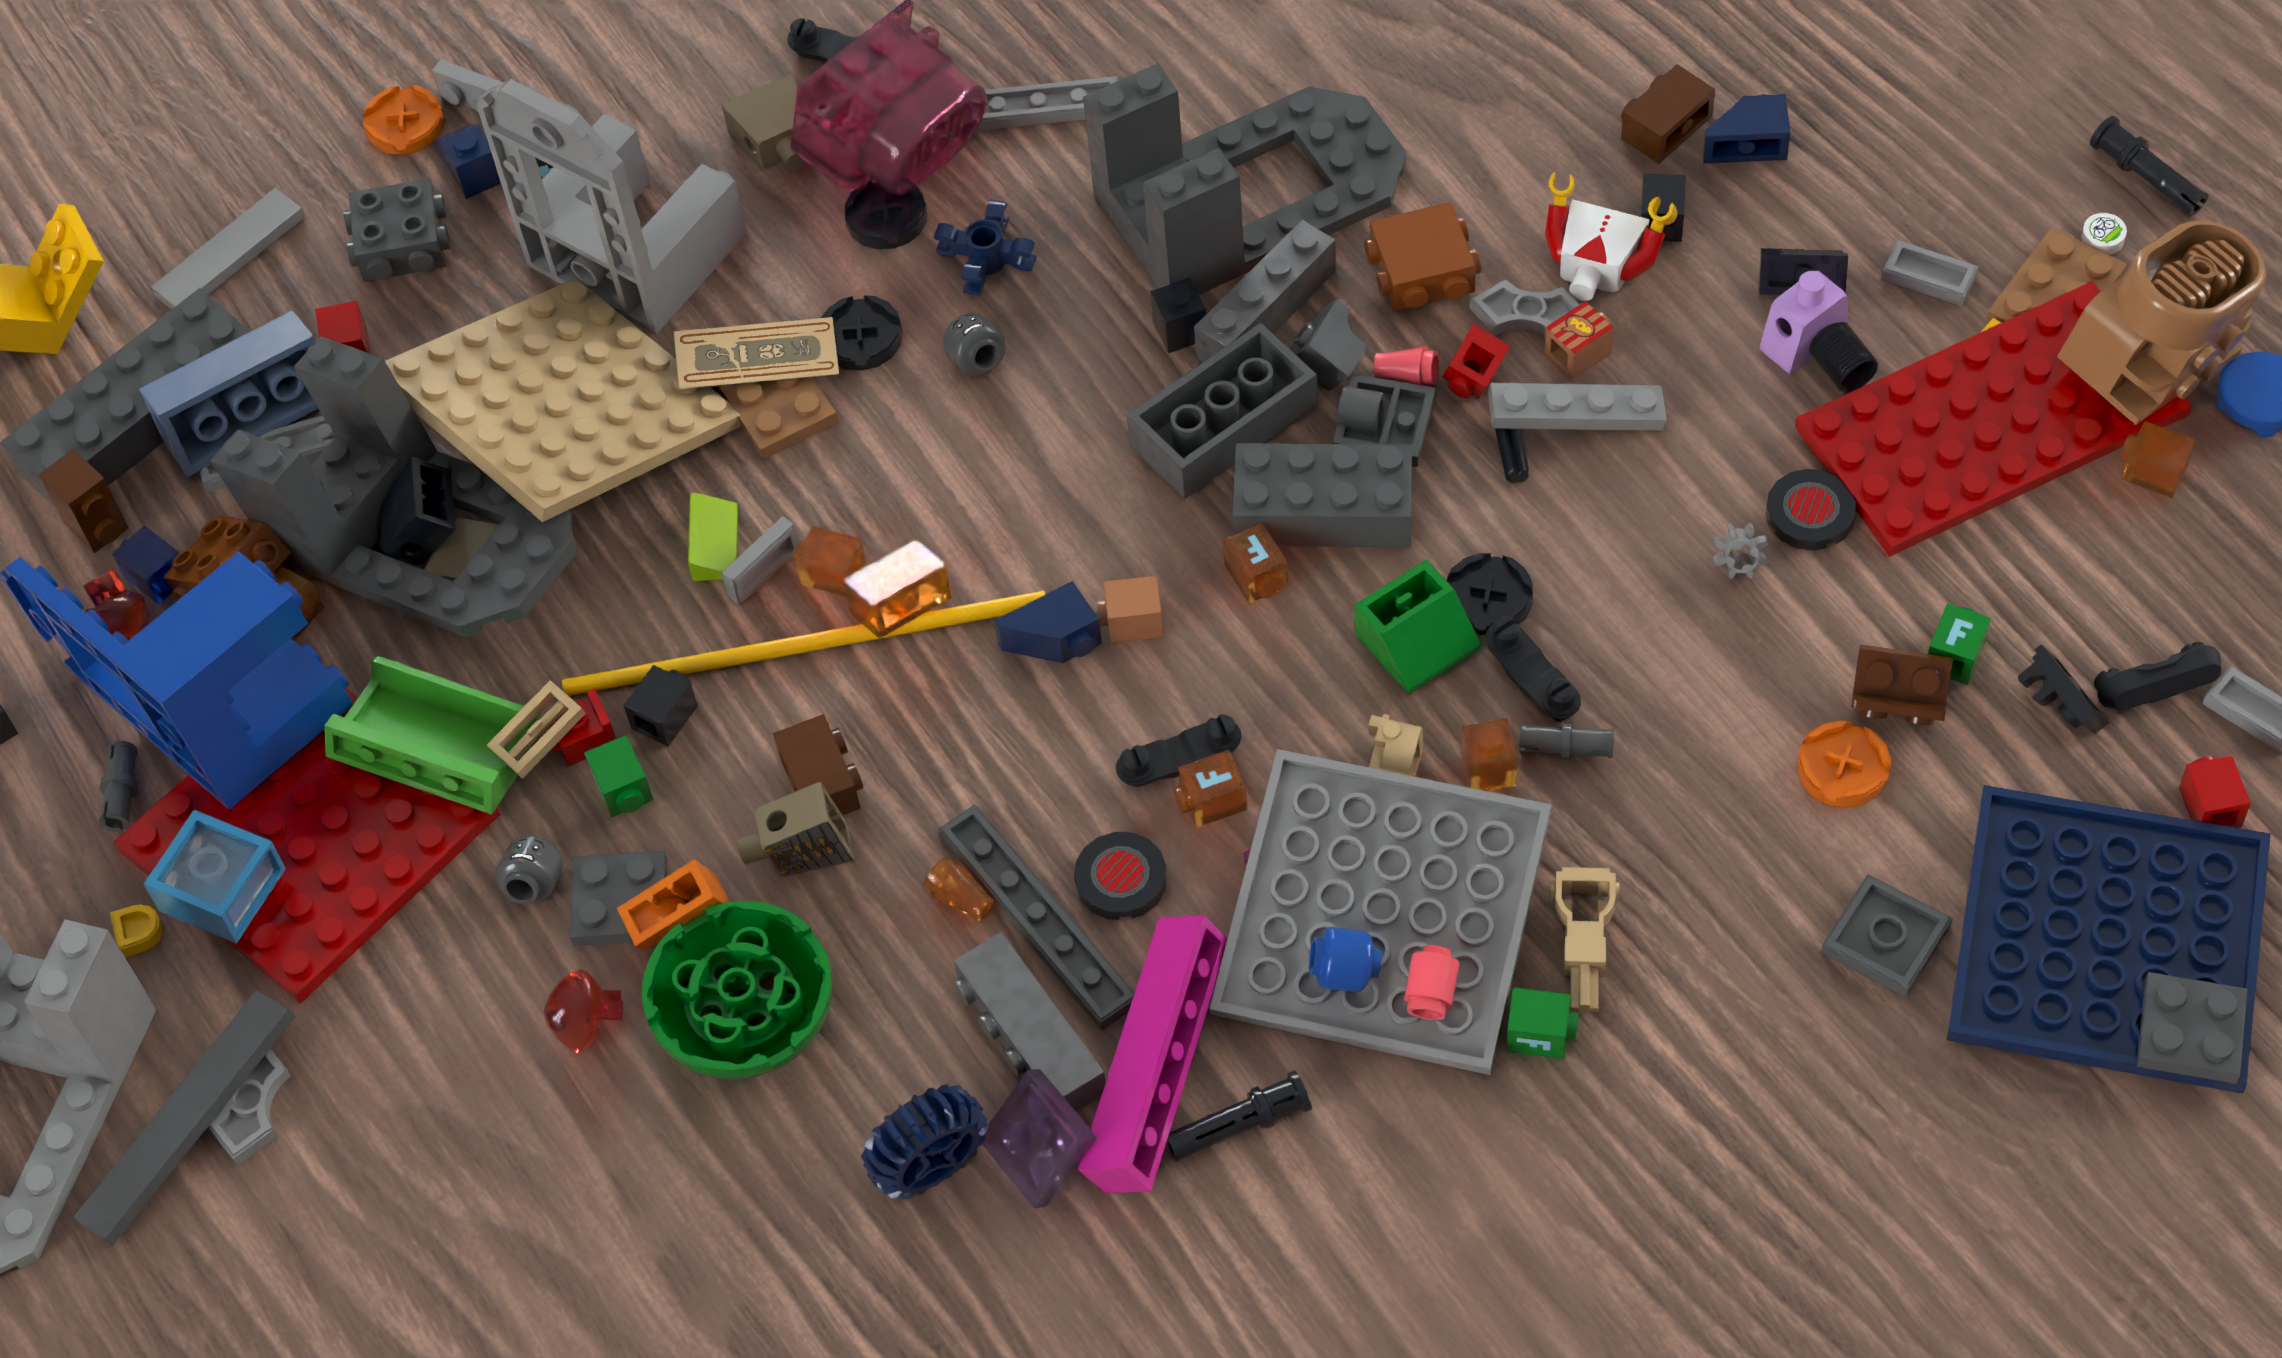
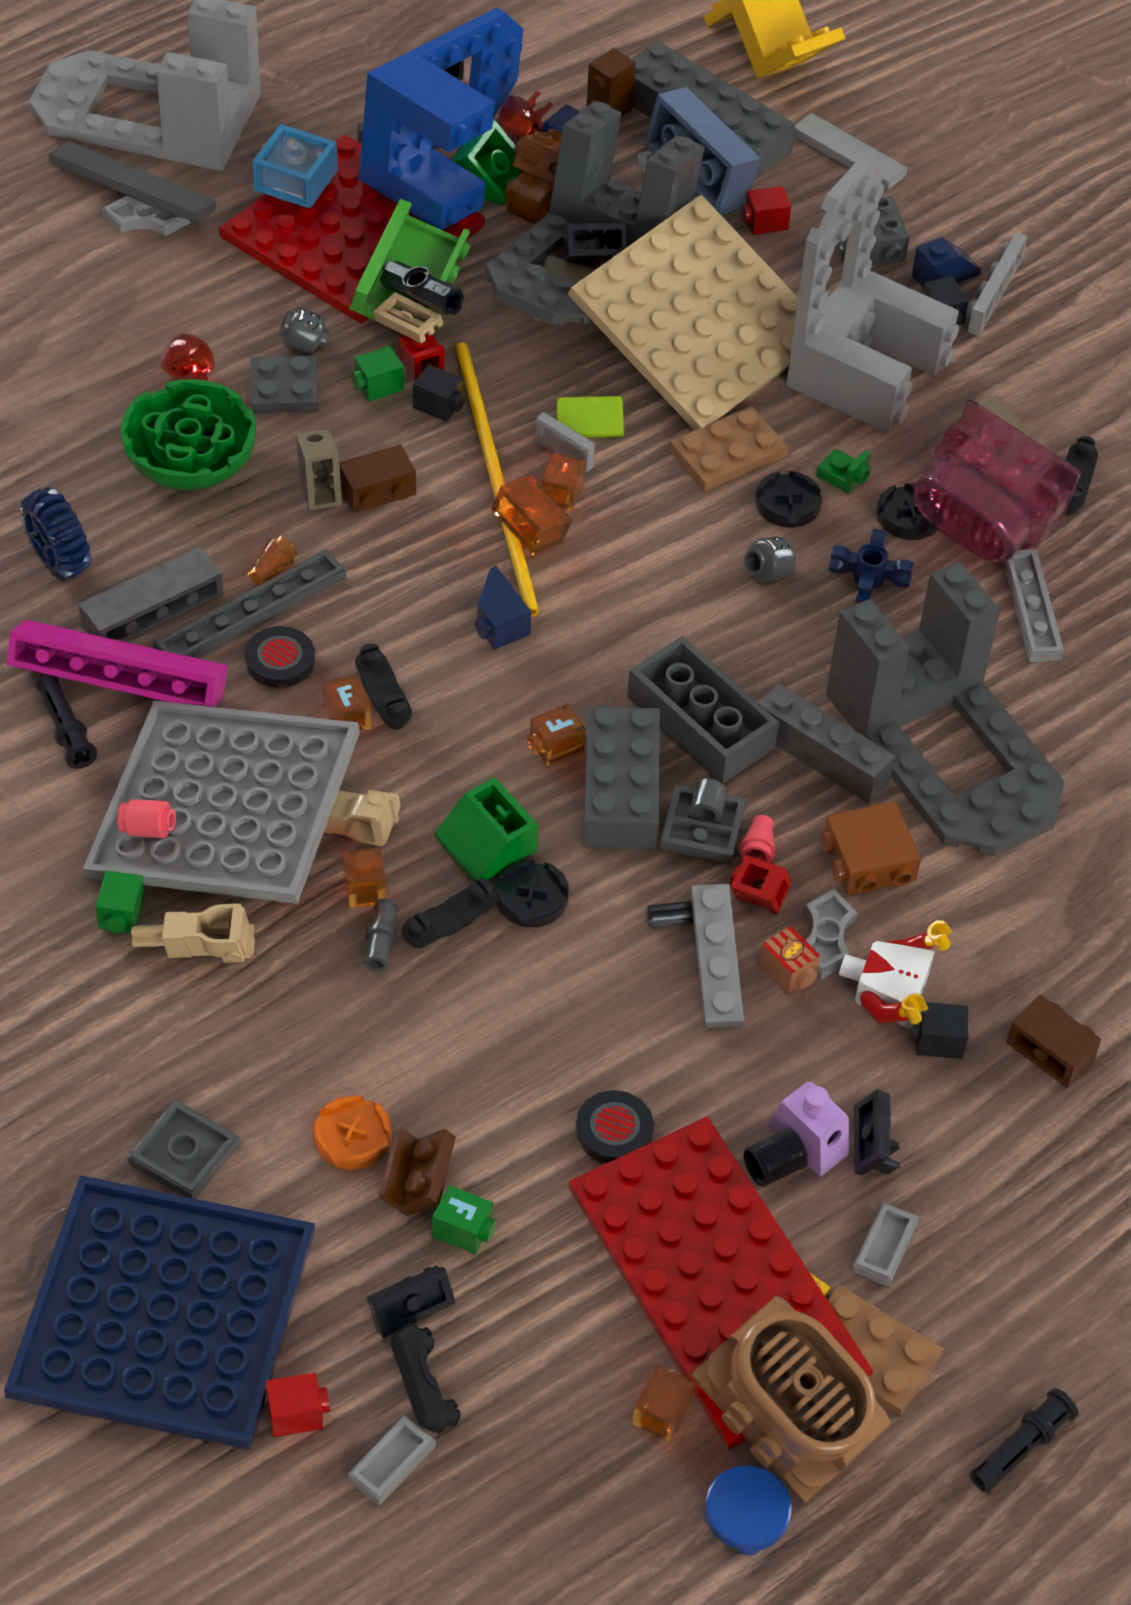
camera: 80 degrees right, 5 degrees down
orange tile [363,85,445,155] -> none
orange arch [617,859,730,951] -> none
sticker [674,317,839,389] -> none
clear purple plate [982,1069,1097,1209] -> none
nougat brick [1097,576,1164,643] -> none
black brick [1150,278,1206,353] -> none
dark grey brick [1290,298,1367,391] -> none
blue head [1309,927,1382,993] -> none
dark blue slope [1703,94,1791,164] -> none
light grey gear [1713,523,1768,579] -> none
tile [2081,213,2127,255] -> none
dark grey plate [2136,972,2248,1084] -> none
none -> black piece [380,260,464,316]
none -> green bracket [816,448,871,494]

